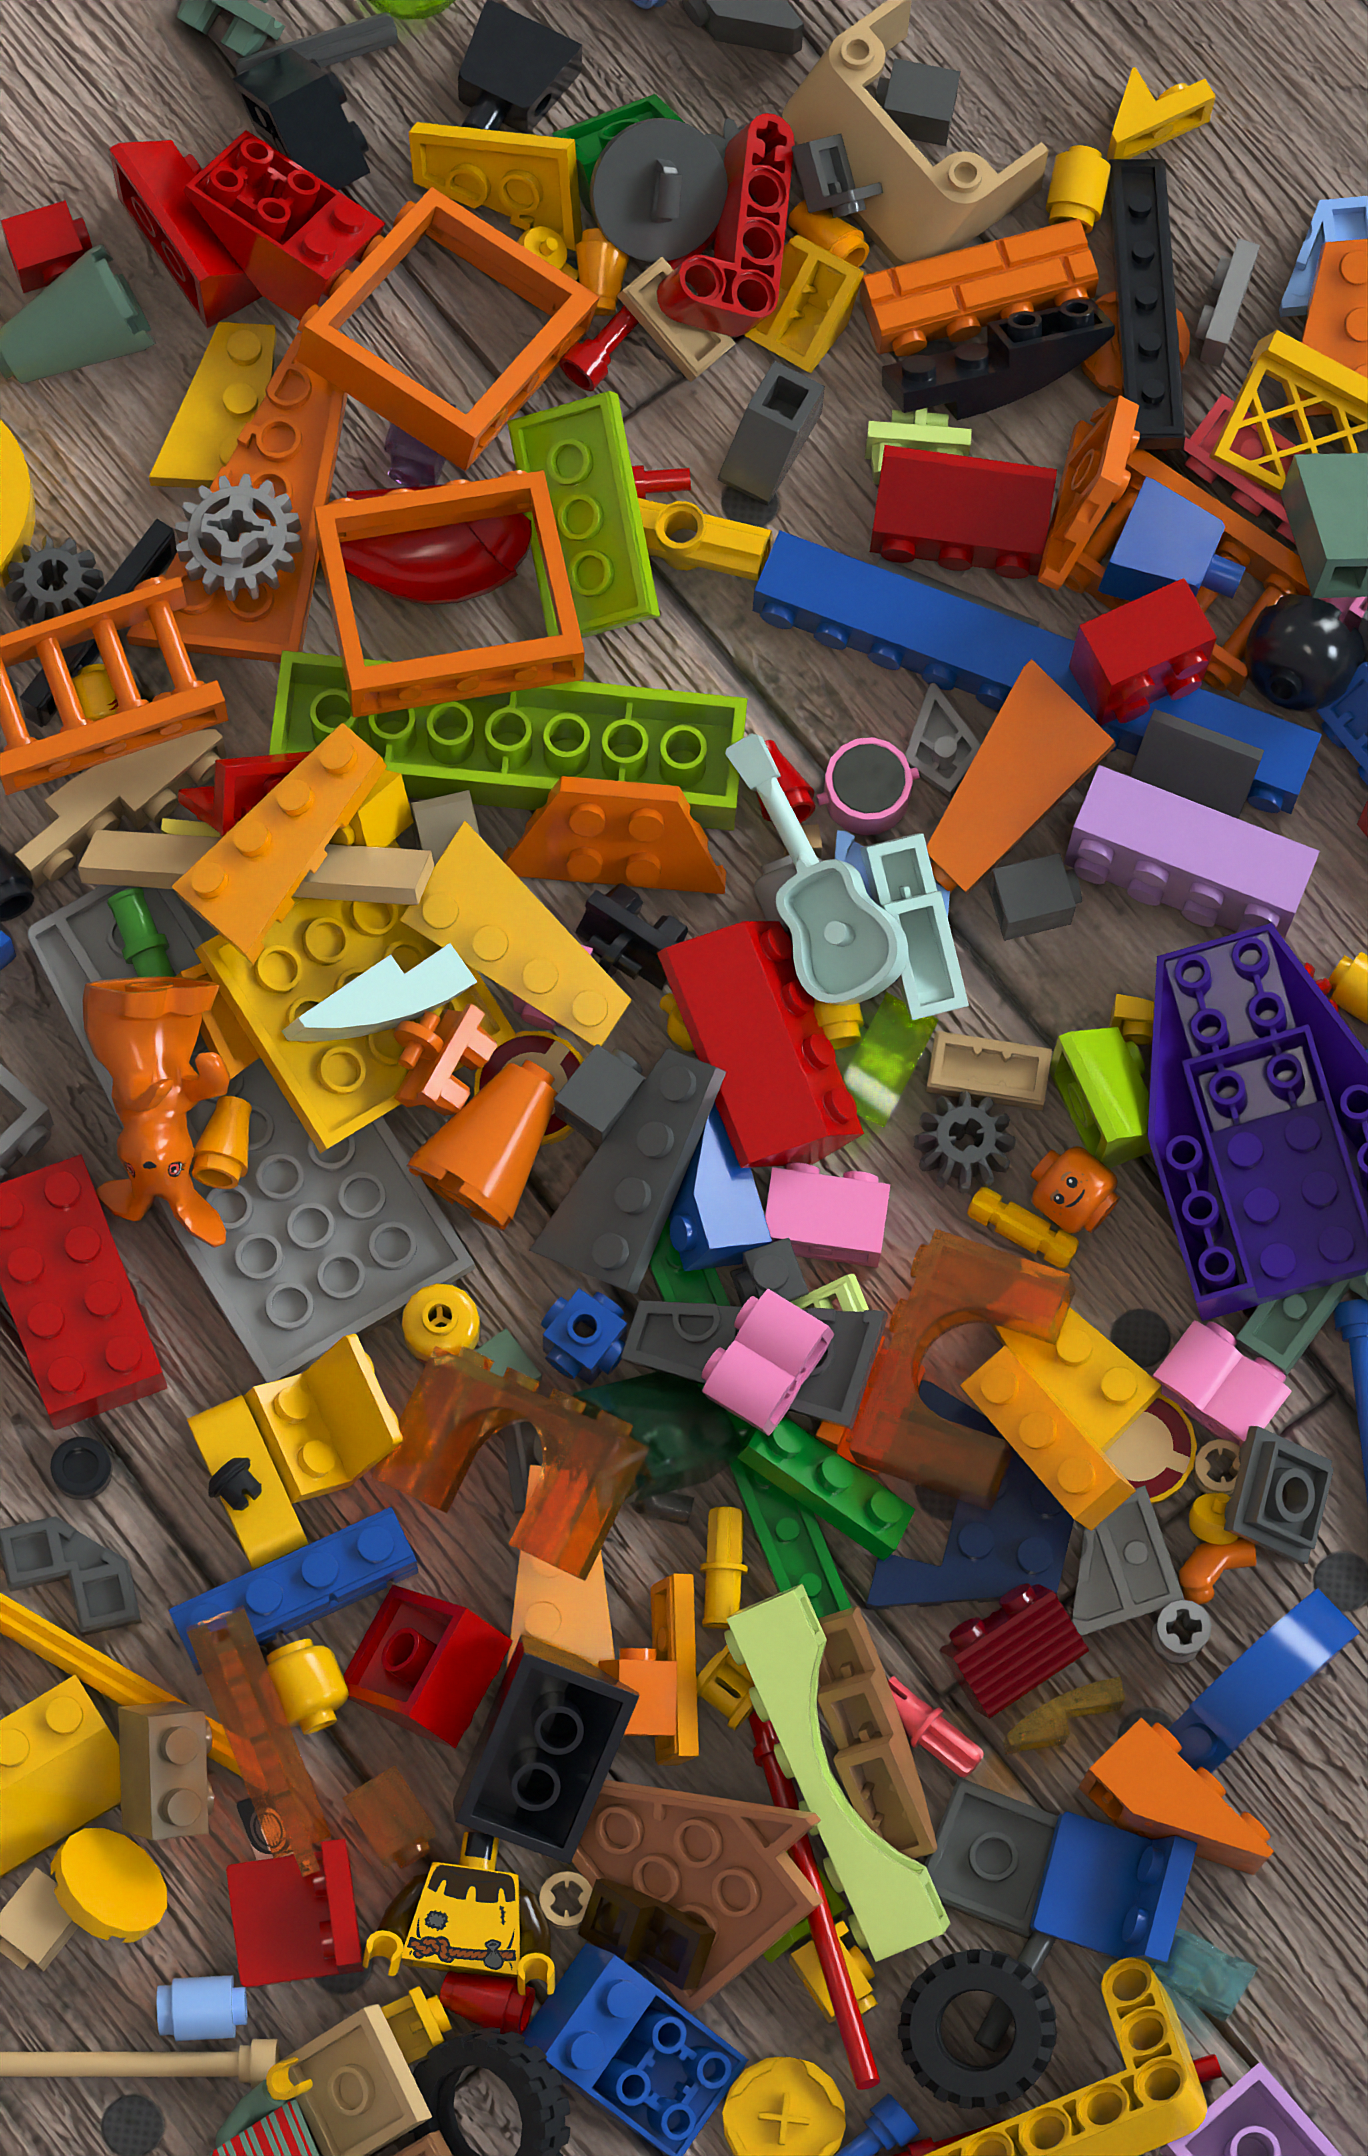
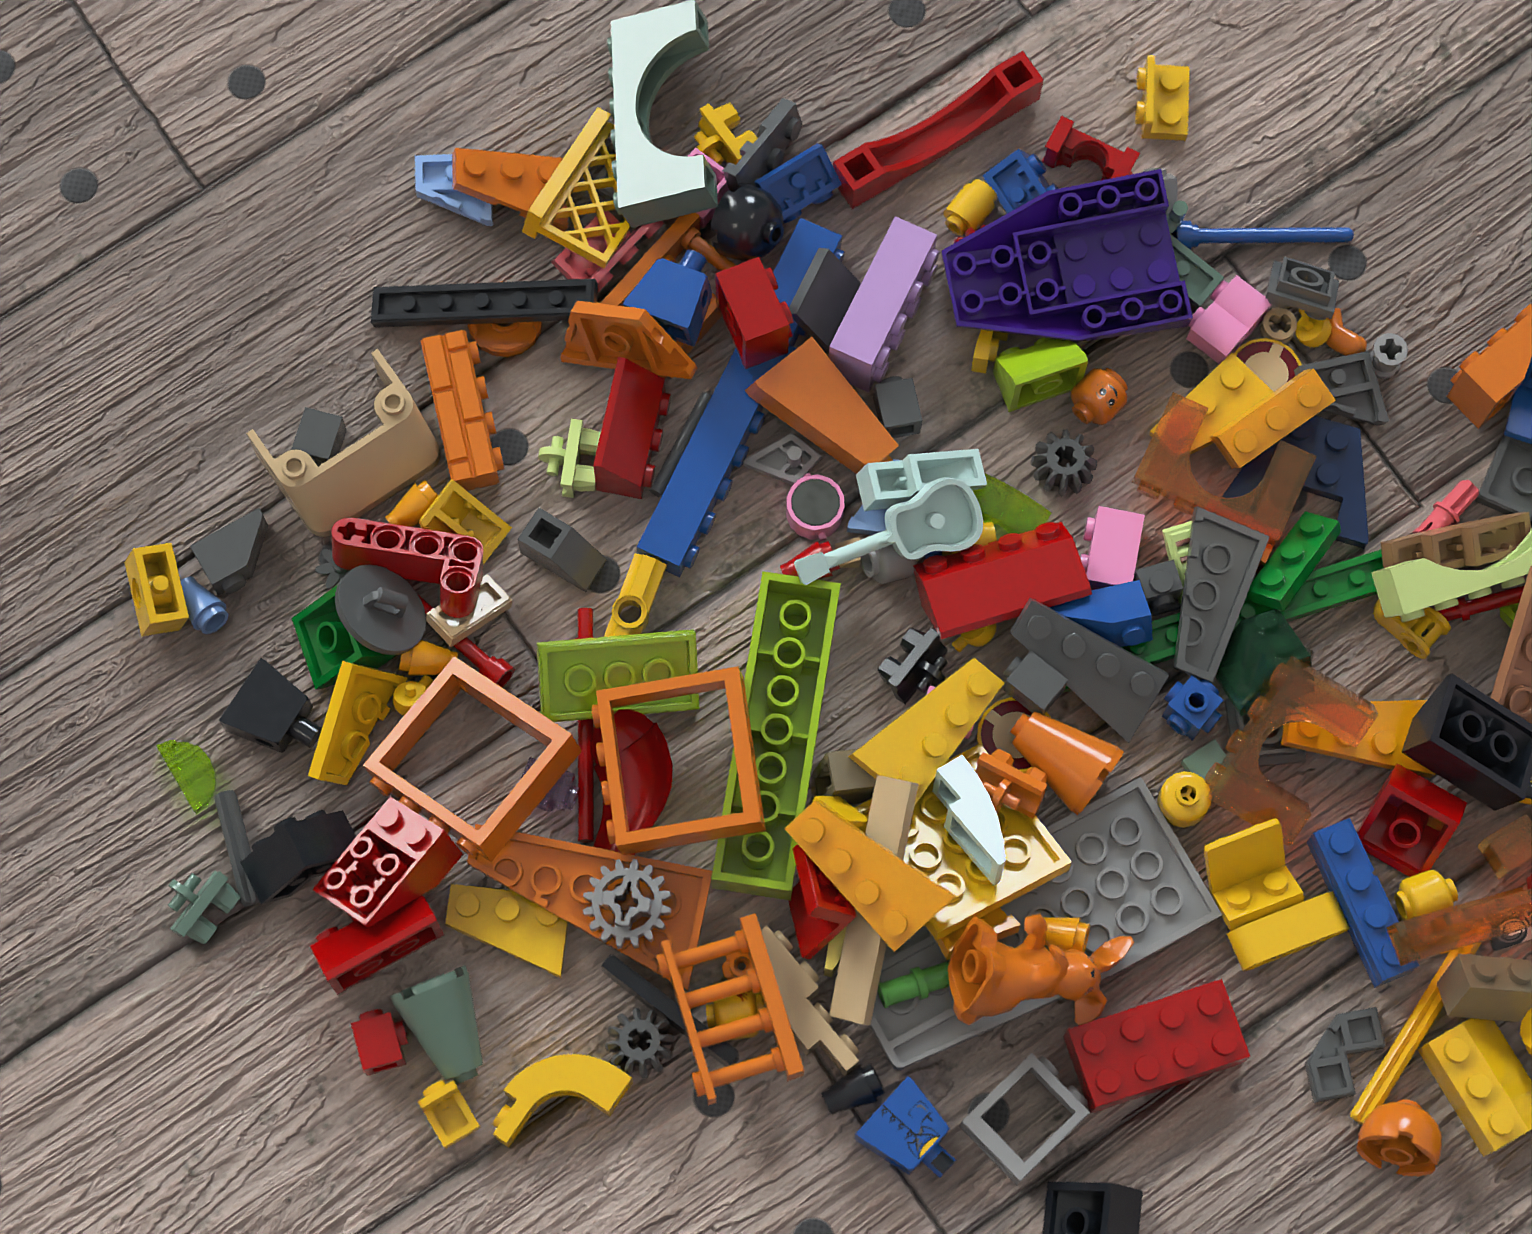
camera: 85 degrees left, 0 degrees up
black tile [50,1437,113,1500] -> none
black piece [208,1458,262,1511] -> none
orange wing [502,776,727,894] -> none
orange brick [598,1648,677,1737] -> none
light orange tile [650,1573,699,1766] -> none
yellow axle [700,1506,748,1630] -> none
bright pink brick [701,1289,834,1436] -> none
dark grey bracket [791,134,883,218] -> none
black slope [882,299,1115,421] -> none
tan plate [926,1031,1052,1111] -> none
dark red brick [939,1583,1089,1719] -> none
yellow axle [967,1187,1079,1269] -> none
clear yellow slope [1003,1676,1125,1755] -> none
yellow brick [1045,145,1111,234] -> none
yellow slope [1107,67,1216,162] -> none
blue arch [1167,1588,1360,1774] -> none
light grey plate [1195,238,1260,367] -> none

